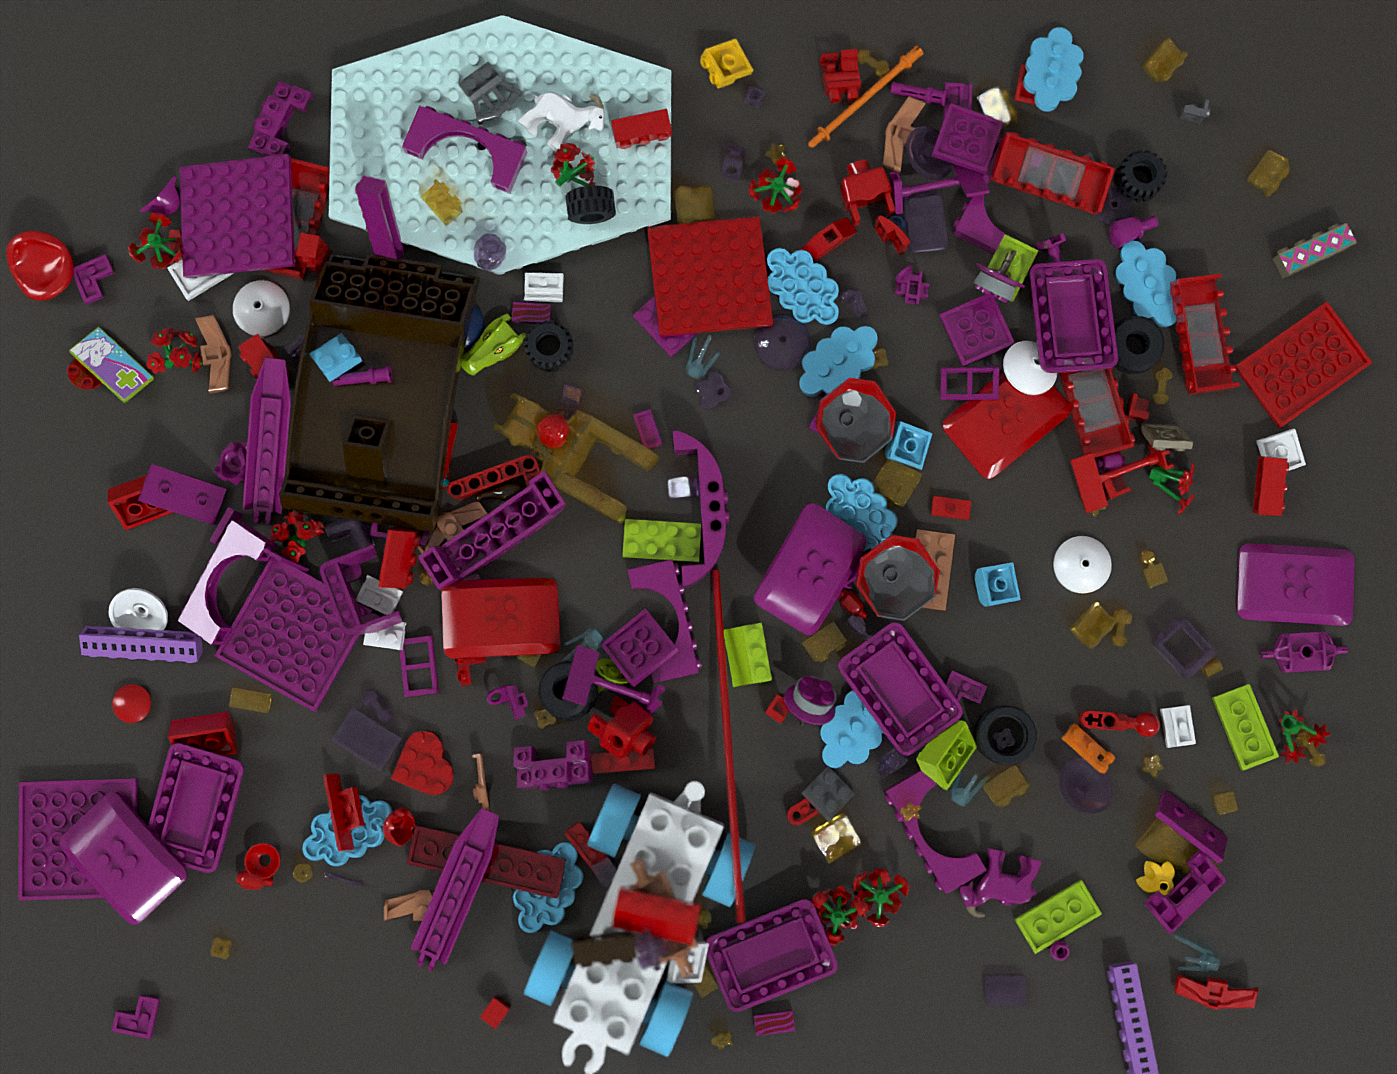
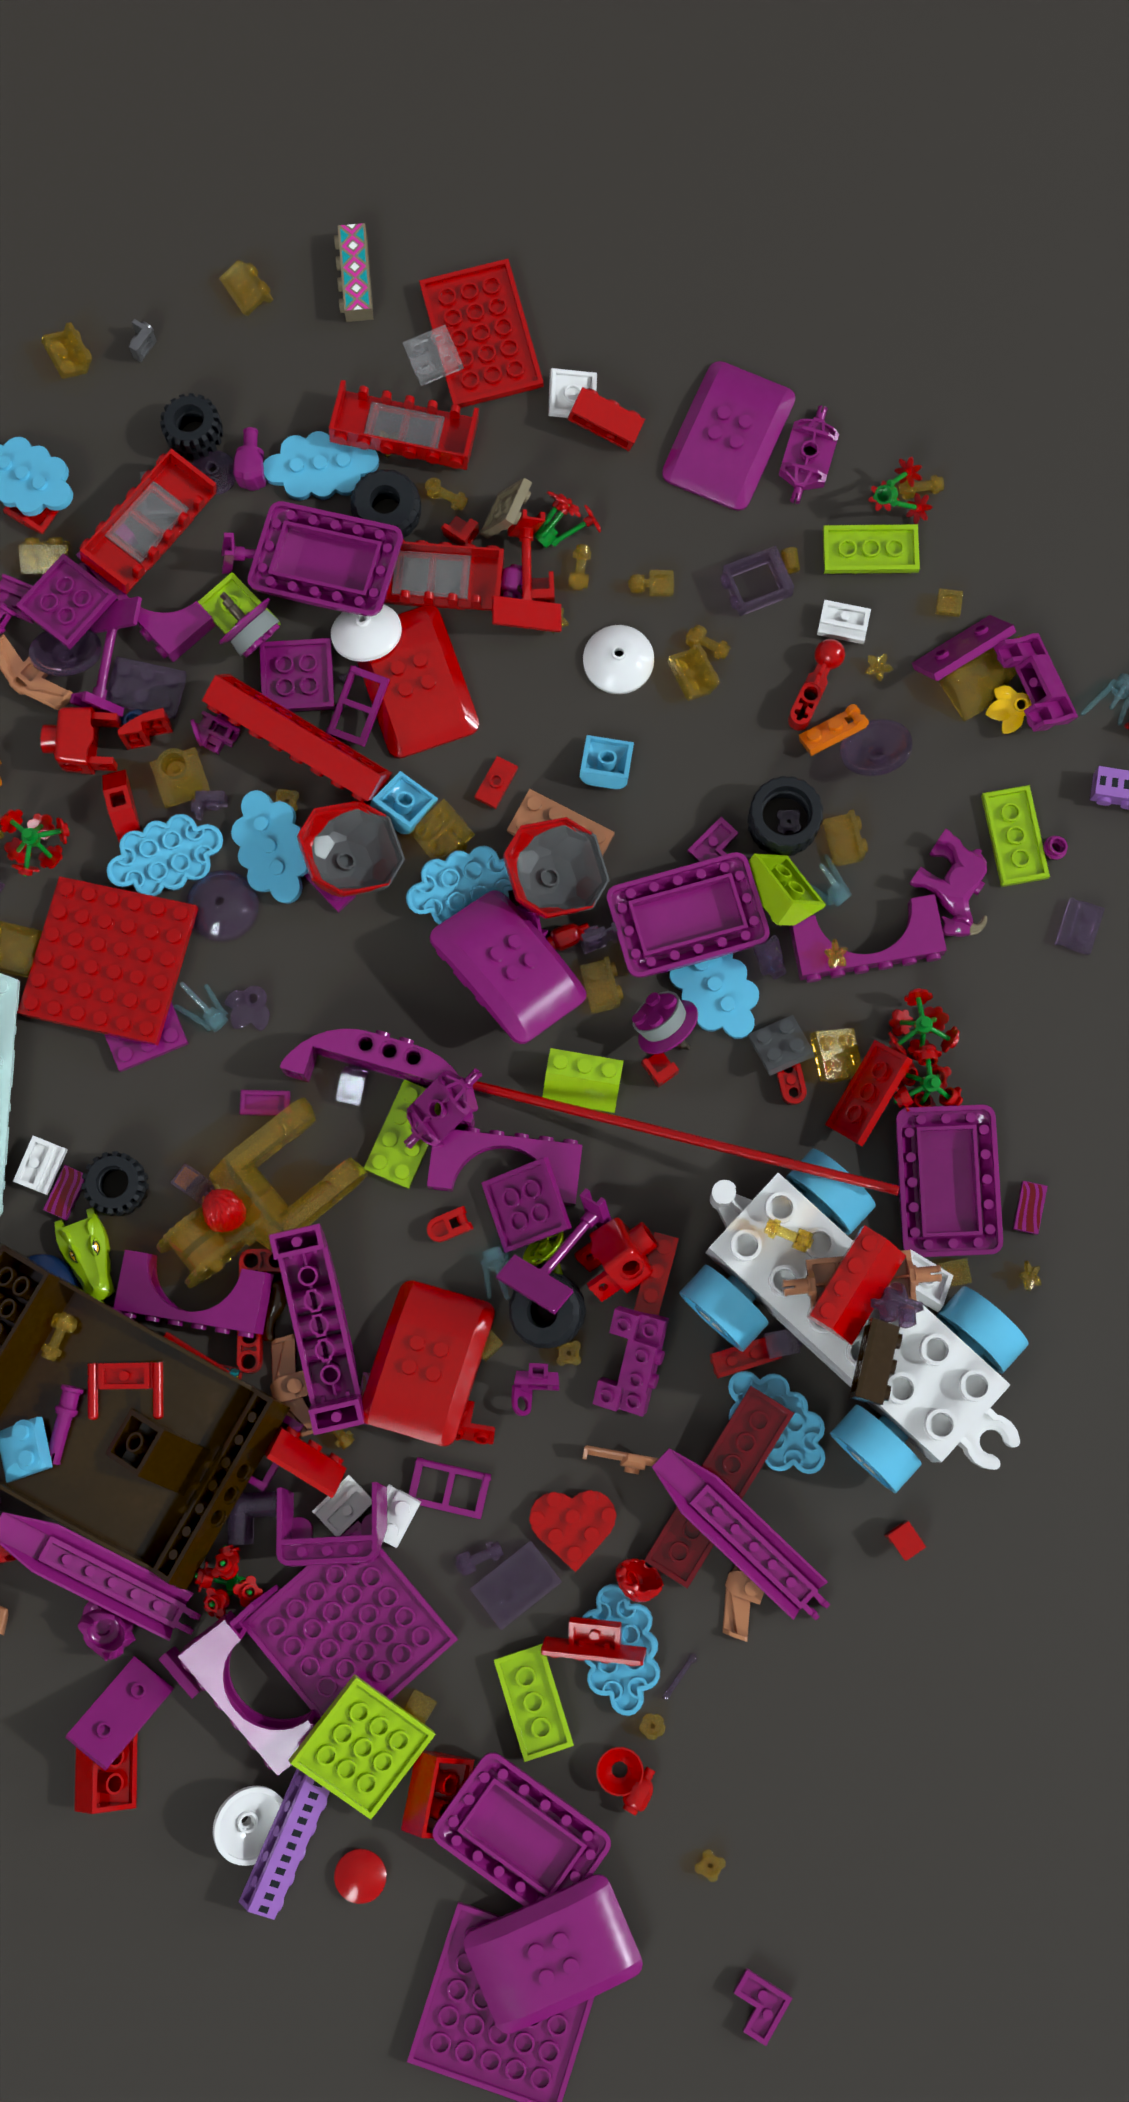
camera: 70 degrees left, 5 degrees down
none -> clear yellow bar [41,1312,77,1361]
none -> red plate [87,1362,163,1420]
none -> magenta arch [114,1250,274,1338]
none -> clear yellow plant [150,747,211,808]
none -> red brick [202,674,392,802]
none -> lime plate [289,1674,436,1819]
none -> clear plate [402,325,464,386]
none -> magenta plate [404,1068,482,1149]
none -> red plate [427,1206,474,1243]
none -> lime plate [494,1643,574,1762]
none -> clear yellow bar [569,544,591,590]
none -> clear yellow bar [763,1218,814,1253]
none -> red plate [825,1040,913,1147]

